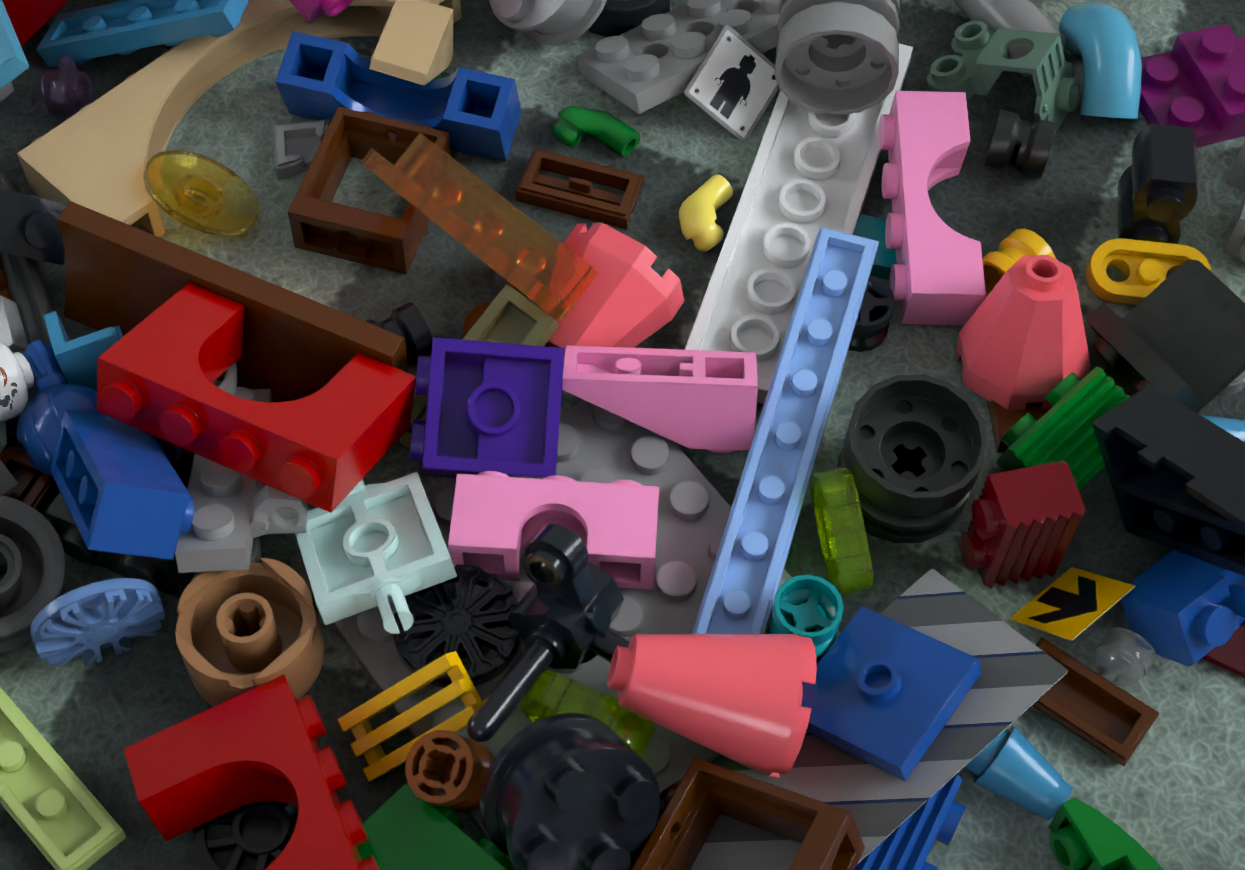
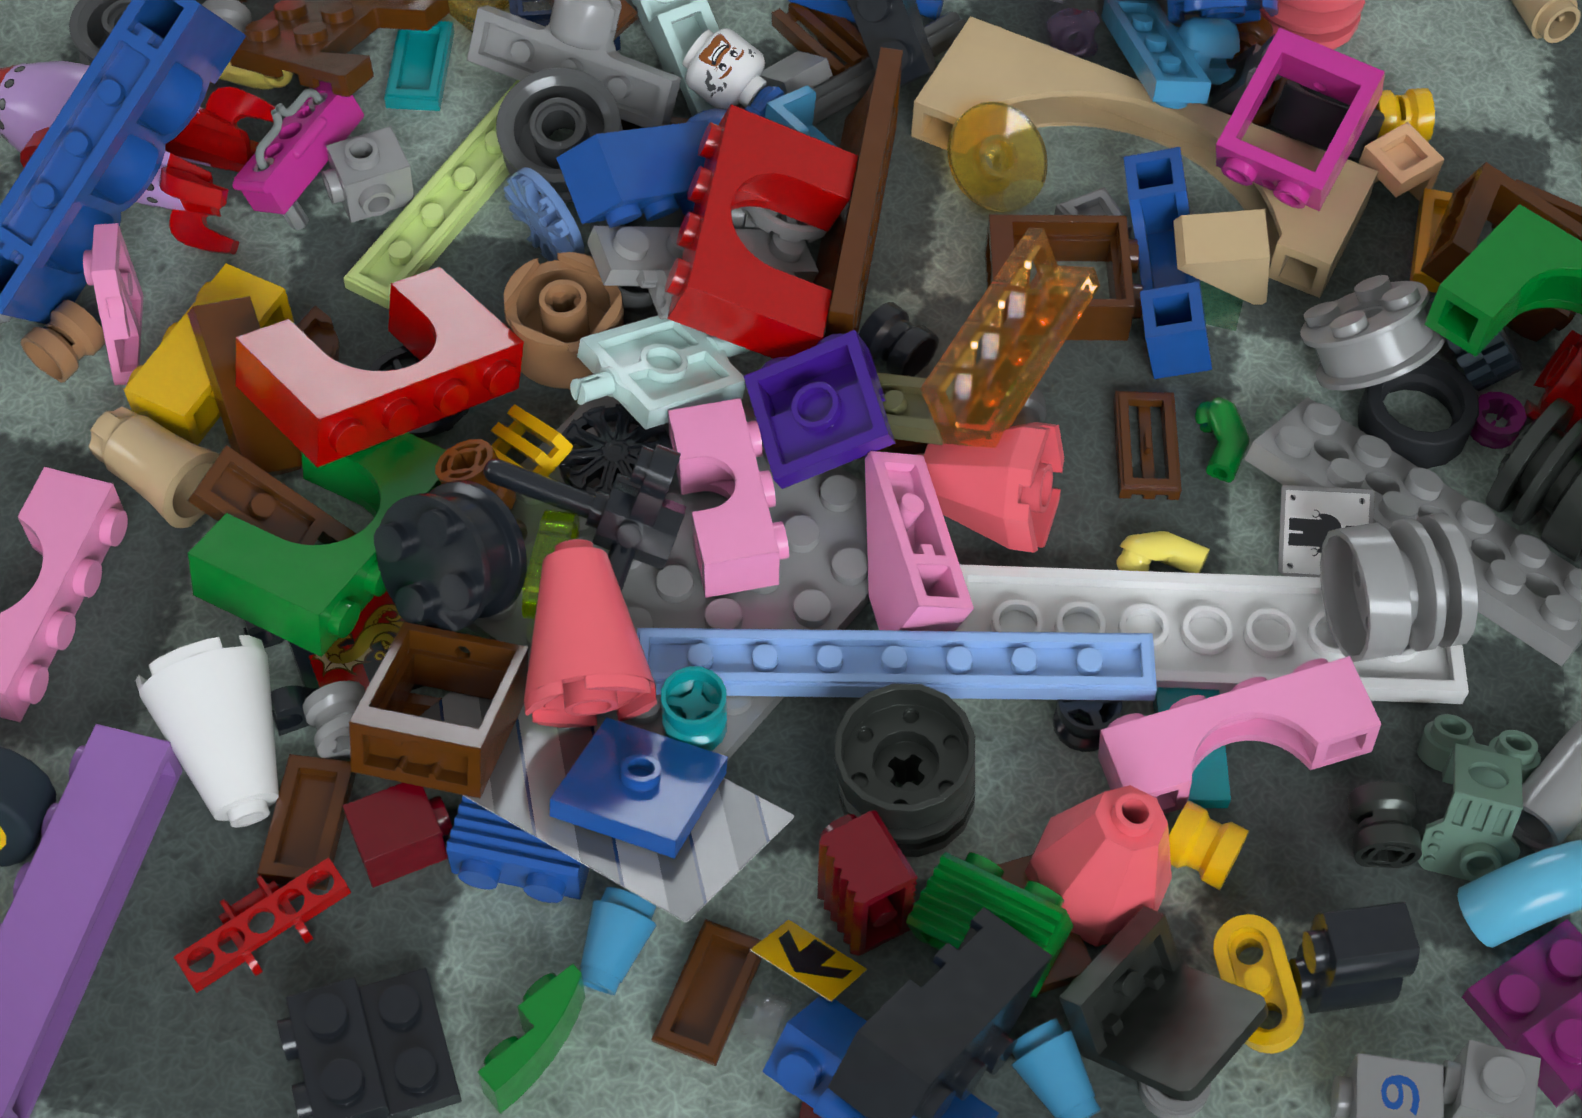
camera: 75 degrees right, 0 degrees up
clear neon green beam [810,467,873,595] -> none

